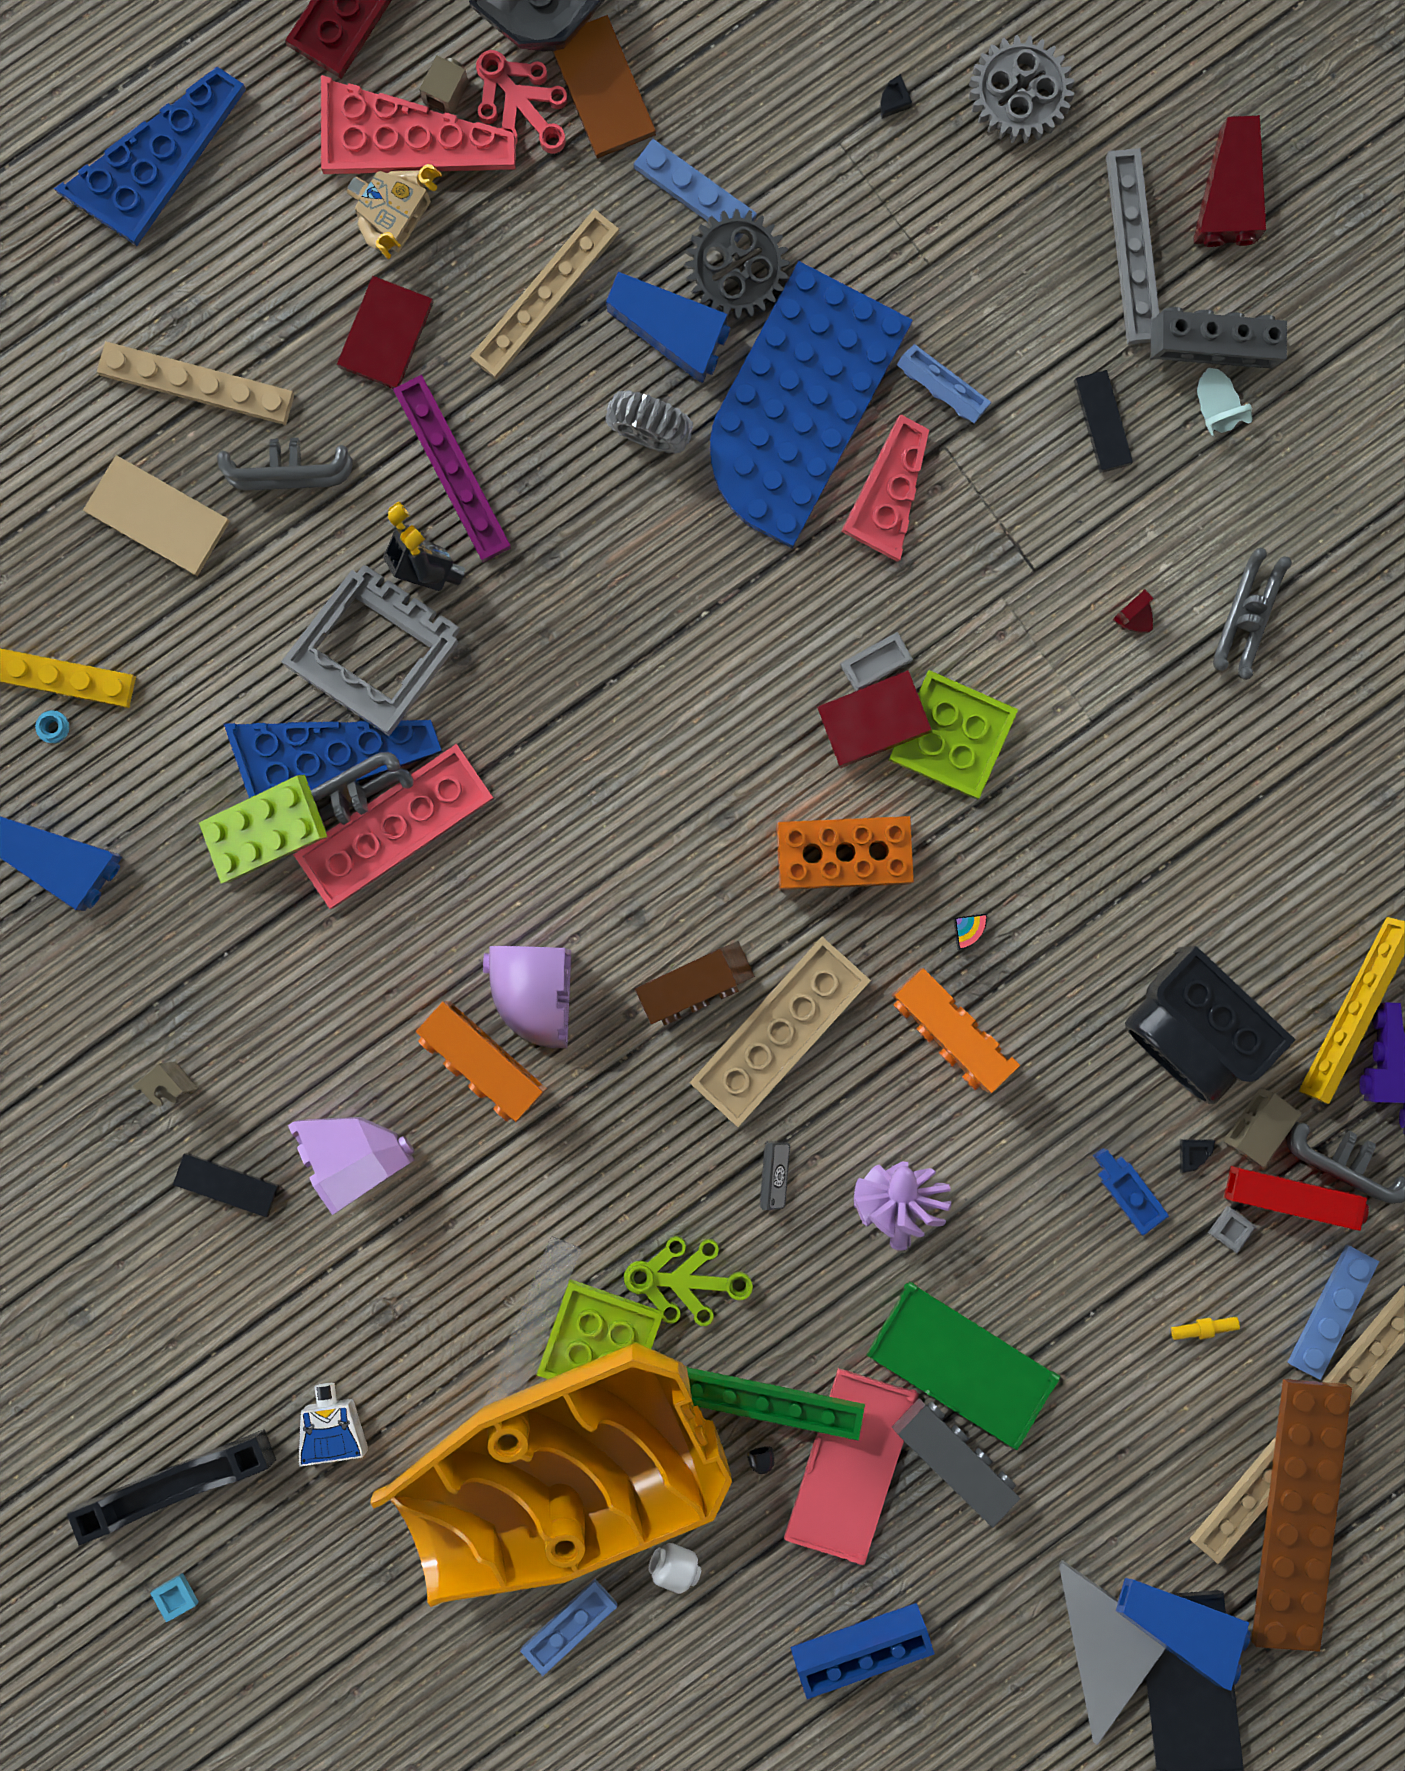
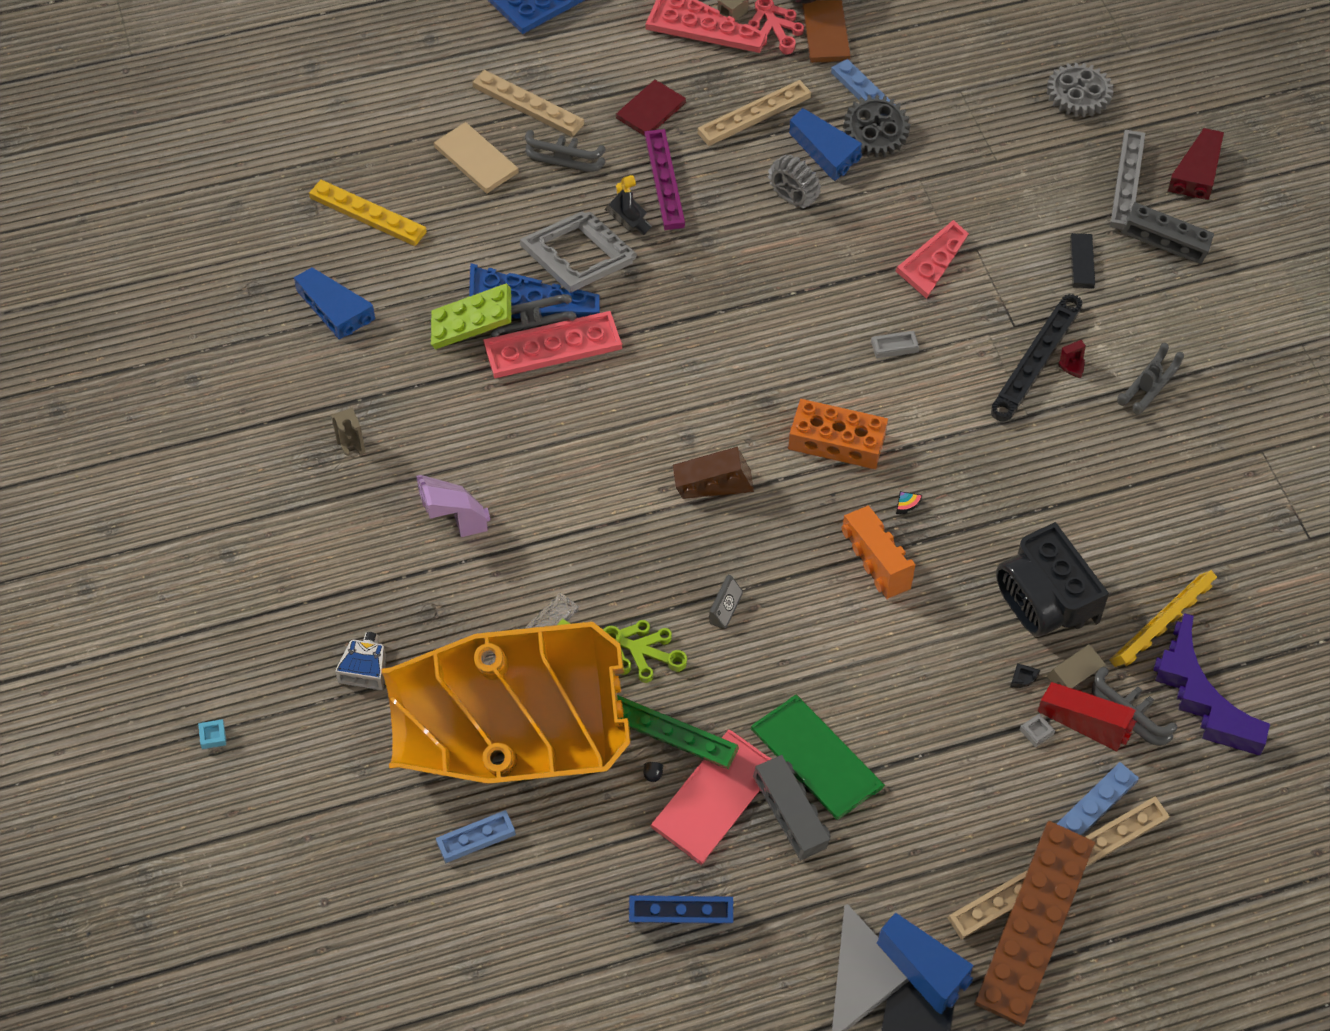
camera: 20 degrees right, 30 degrees down
medium azure plate [35,710,69,743] -> none
black arch [67,1429,276,1546] -> none
black tile [173,1153,279,1217] -> none
tan torso [347,164,442,259] -> none
orange brick [416,1001,547,1122] -> none
lavender brick [483,946,571,1048] -> none
white head [649,1543,701,1594] -> none
tan plate [689,936,871,1127] -> none
blue plate [710,261,913,549] -> none
dark red tile [817,670,932,768] -> none
lavender piece [854,1161,951,1251] -> none
black tile [879,74,912,119] -> none
lime plate [888,670,1019,800] -> none
medium blue plate [897,344,991,423] -> none
blue hinge [1093,1148,1169,1236] -> none
yellow bar [1171,1316,1240,1340] -> none
light aqua piece [1197,368,1253,436] -> none
none -> black plate [991,294,1083,422]

